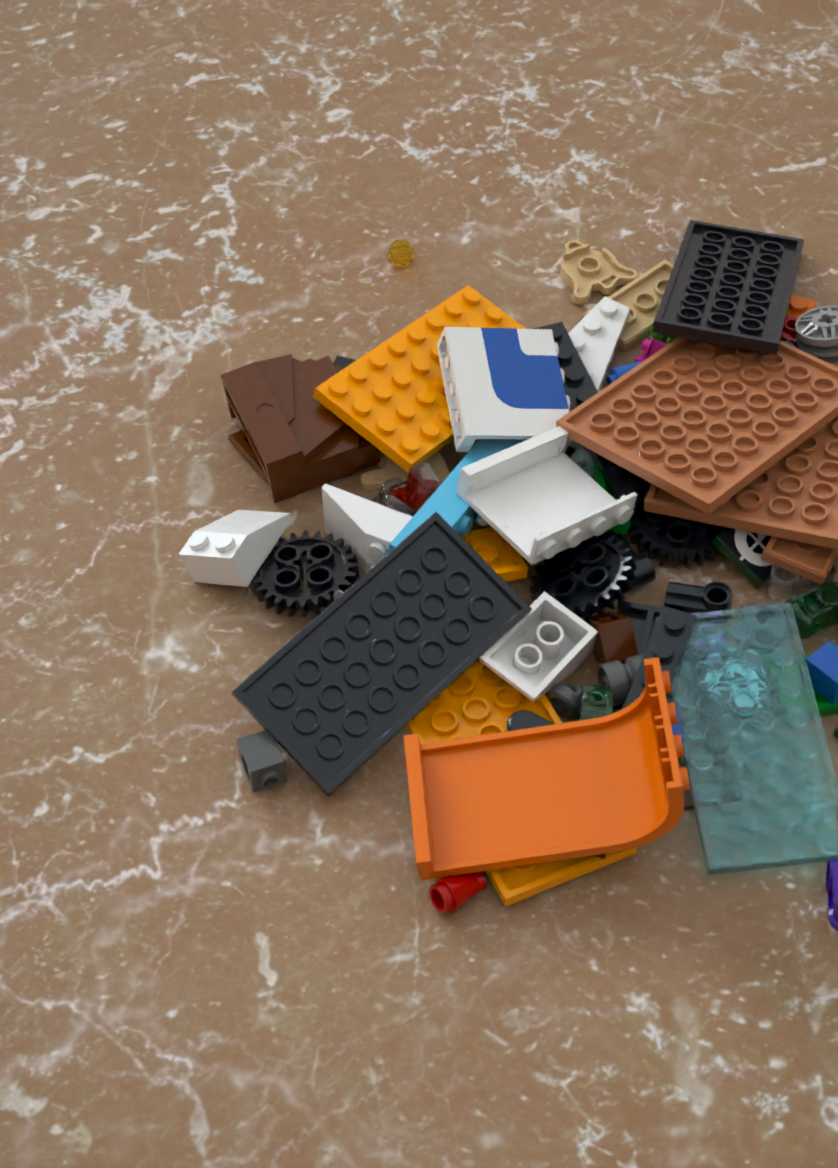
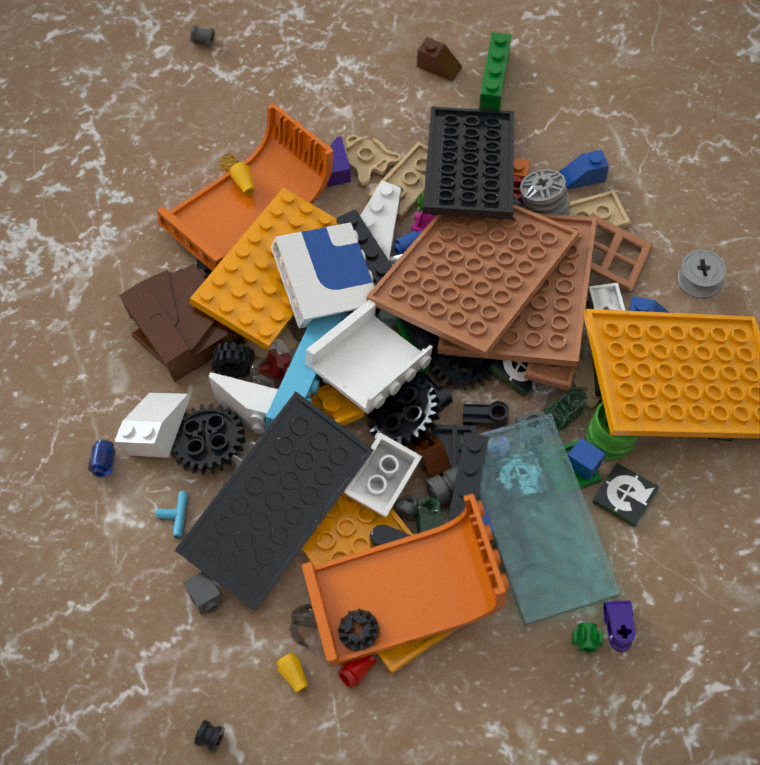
camera: 10 degrees left, 10 degrees up
none -> clear blue brick [88,440,116,477]
none -> medium azure piece [156,491,188,538]
none -> orange panel [157,103,334,271]
none -> dark grey bush [190,25,215,46]
none -> black wheel [194,720,225,753]
none -> black tyre [212,342,255,379]
none -> yellow cone [230,162,256,195]
none -> yellow cone [276,652,309,693]
none -> clear smoke piece [290,604,318,647]
none -> dark purple slope [326,136,351,187]
none -> black gear [337,609,379,651]
none -> reddish brown slope [417,37,462,82]
none -> green brick [479,32,512,110]
none -> green gear [572,622,604,653]

